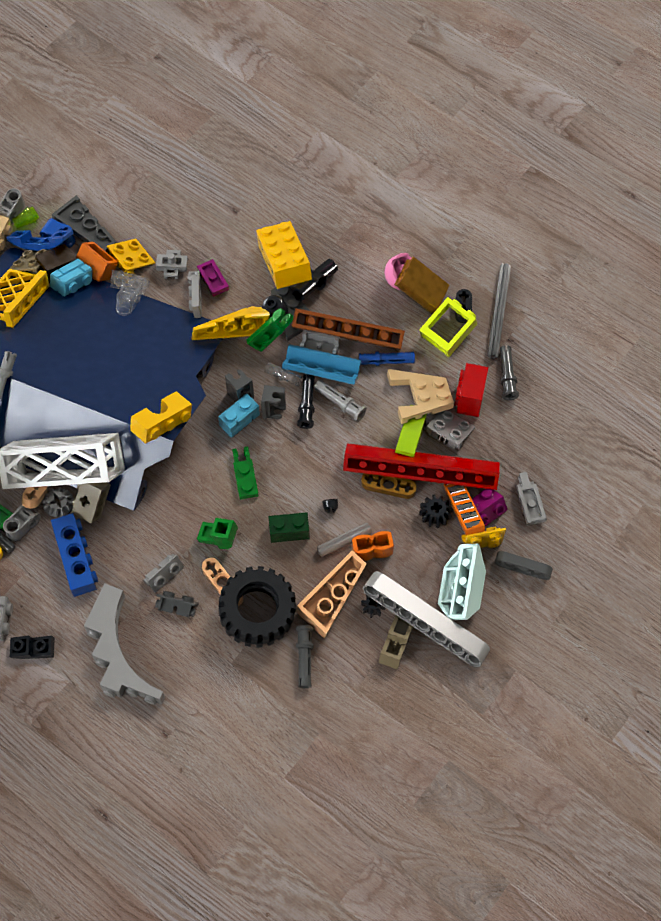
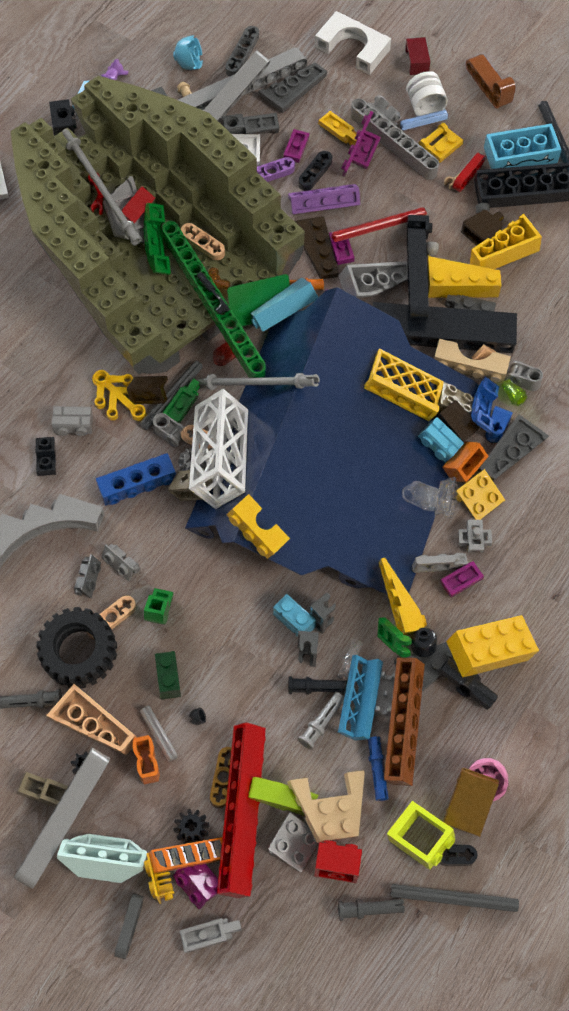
camera: 85 degrees right, 0 degrees up
green hinge [232,446,259,500] -> none

